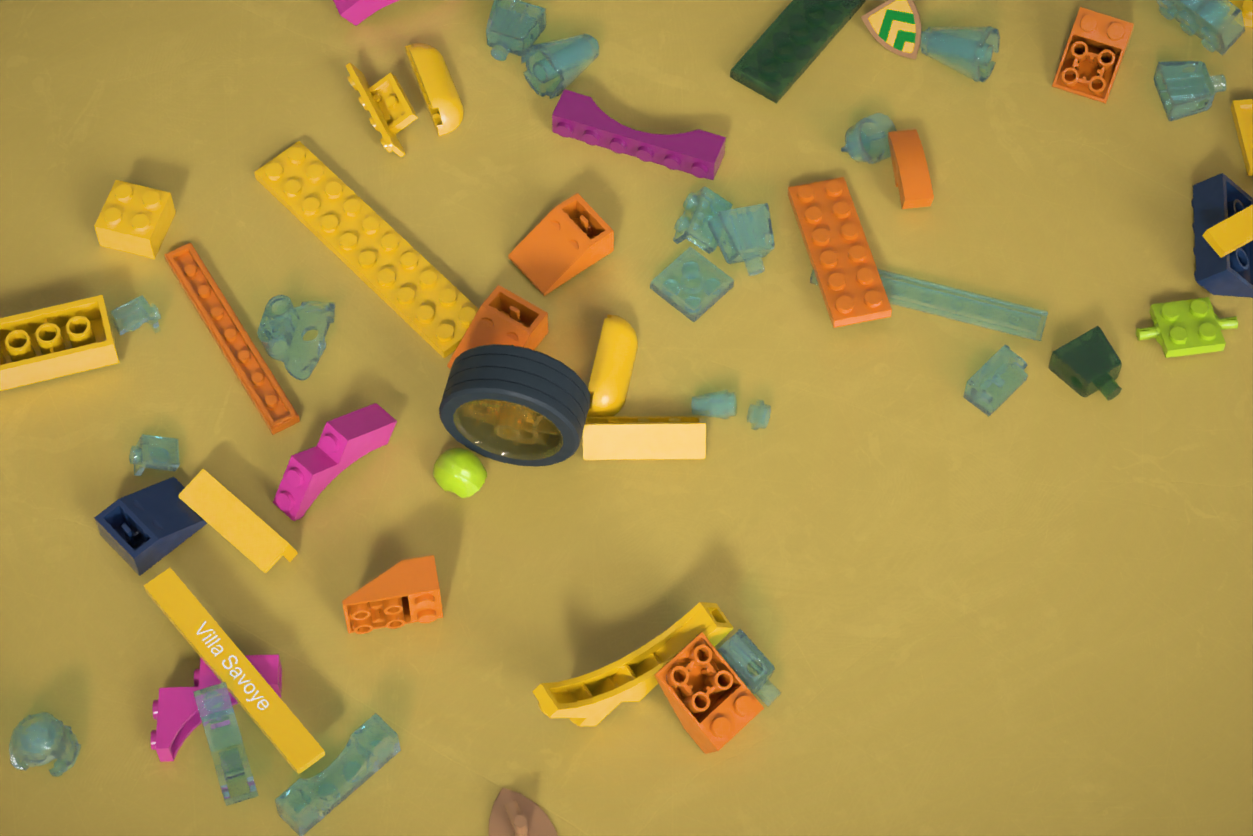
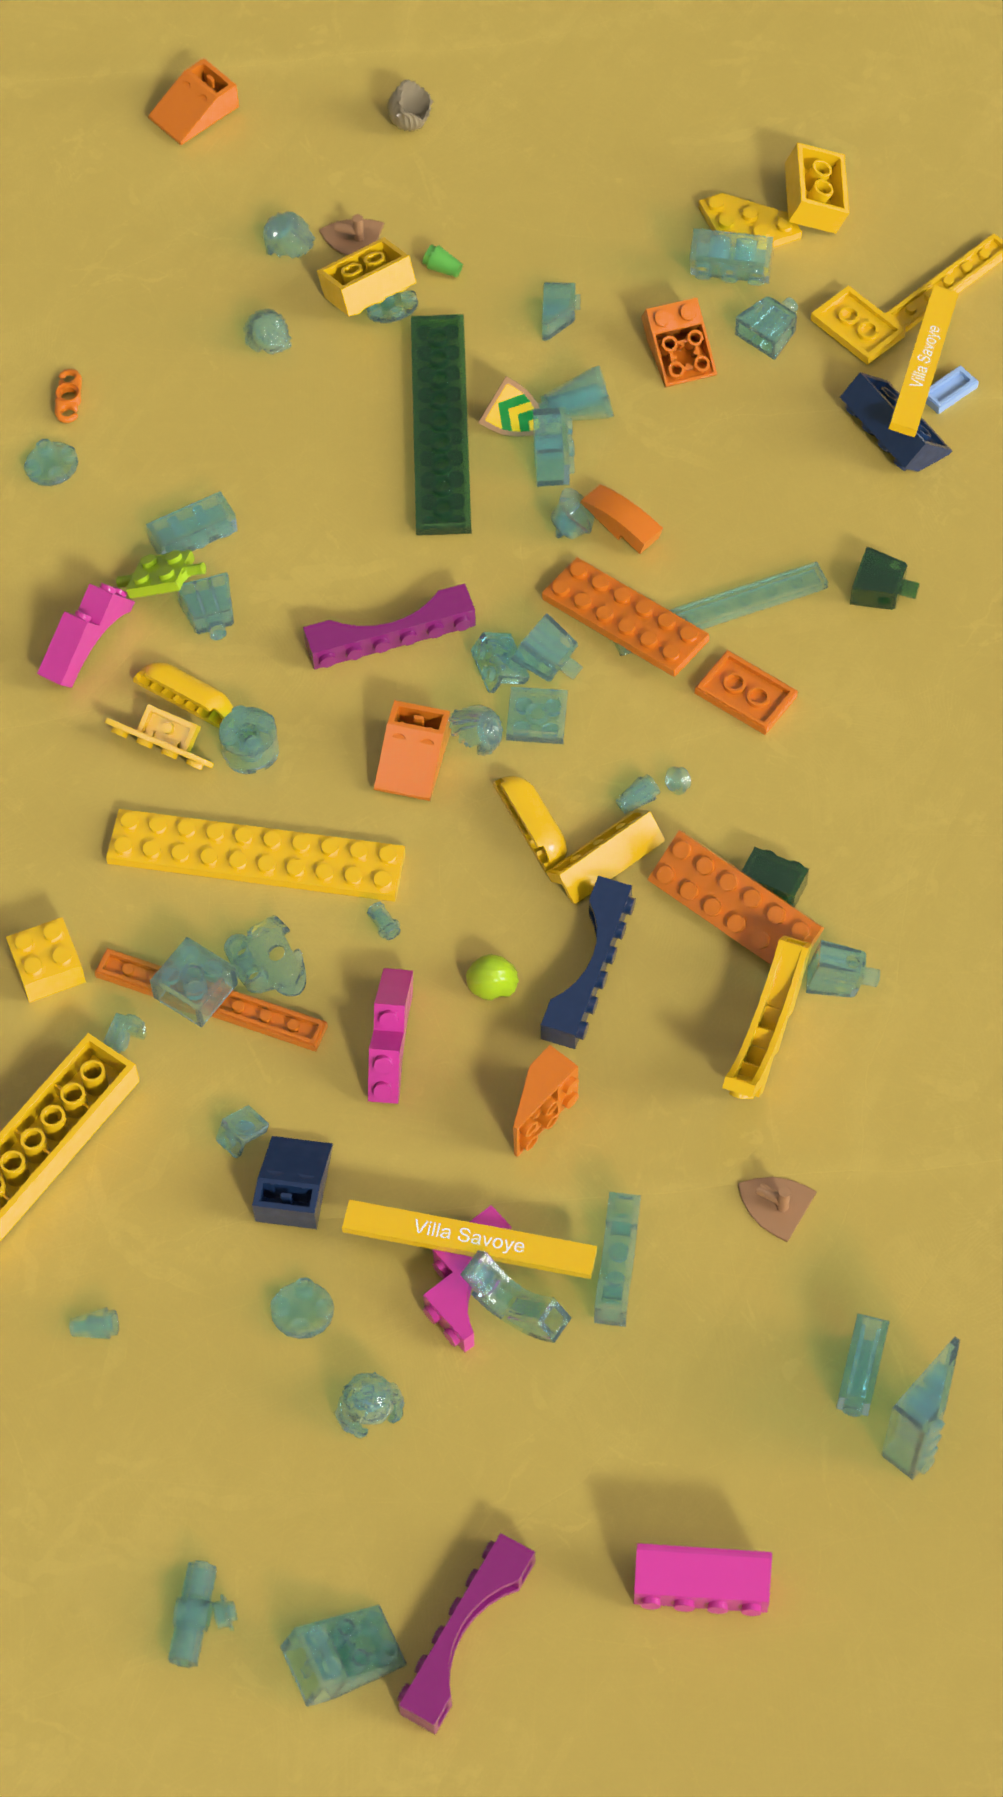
camera: 35 degrees left, 0 degrees up
yellow panel [179,469,298,573] -> none
black wheel [439,344,590,467] -> none
orange slope [447,285,549,369] -> none
clear light blue cone [521,33,599,99] -> none
orange slope [654,632,764,754] -> none
clear light blue hinge [963,344,1028,416] -> none
lime plate [1136,297,1238,358] -> none
none -> clear light blue brick [150,937,238,1028]
none -> clear light blue brick [219,705,279,774]
none -> clear light blue dish [270,1277,334,1339]
none -> clear light blue pin [367,902,401,940]
none -> clear light blue hair [449,705,503,756]
none -> clear light blue brick [533,407,575,487]
none -> dark blue arch [541,876,636,1049]
none -> orange plate [647,830,825,965]
none -> orange tile [695,650,798,735]
none -> clear green brick [742,847,809,907]

